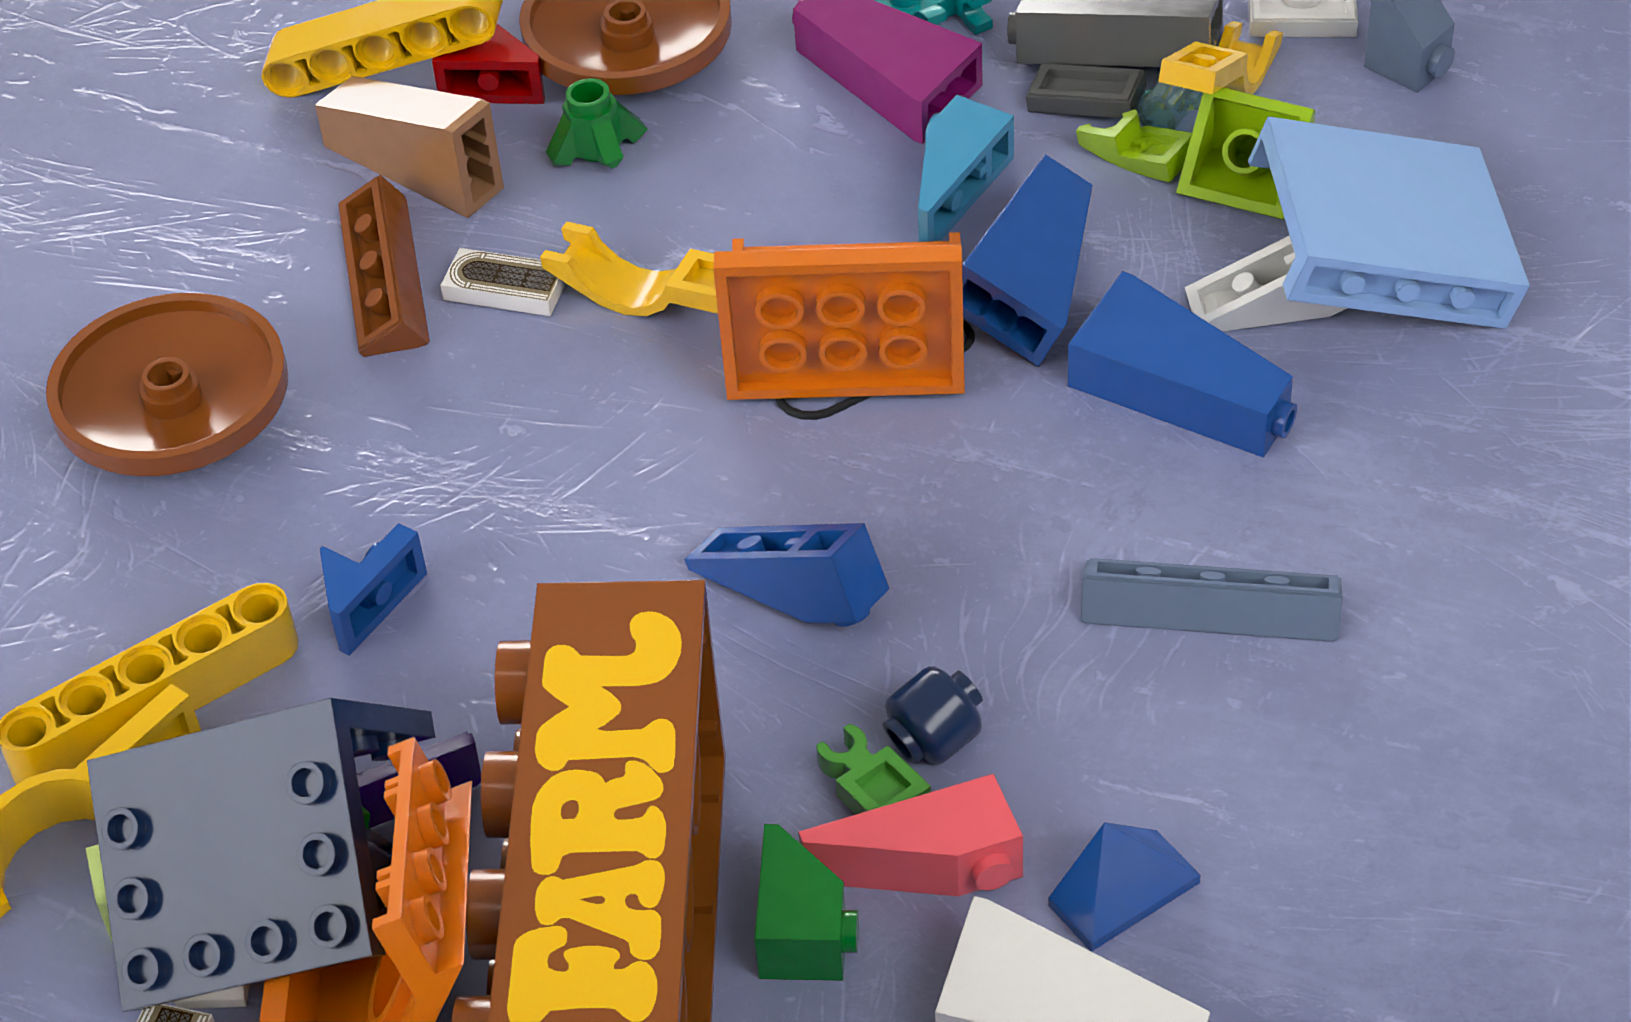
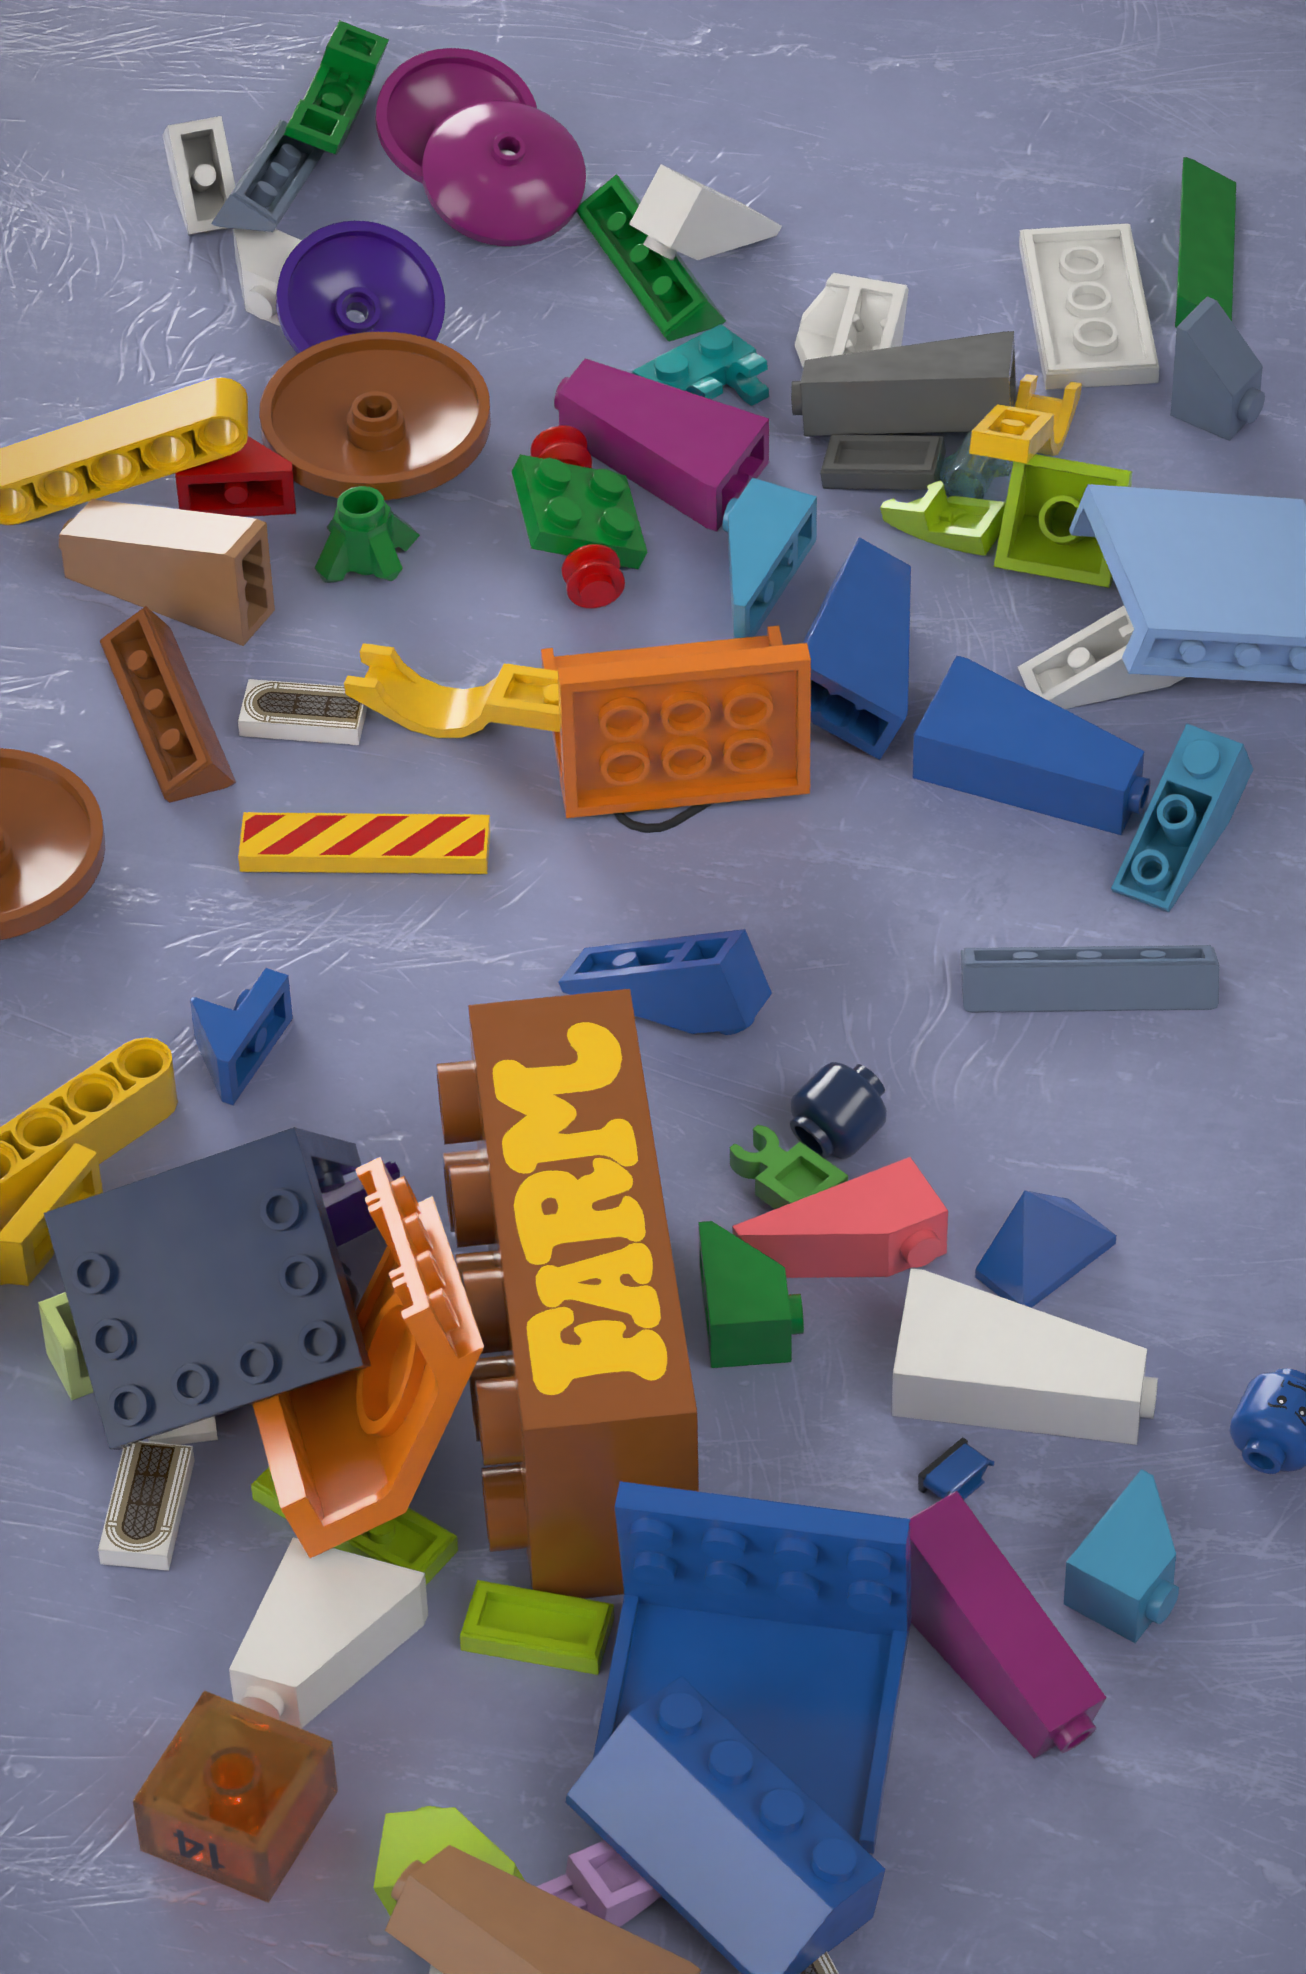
camera: 10 degrees left, 0 degrees up
none -> yellow tile [238,812,490,874]
none -> green plate [511,425,648,608]
none -> dark azure slope [1111,723,1253,912]

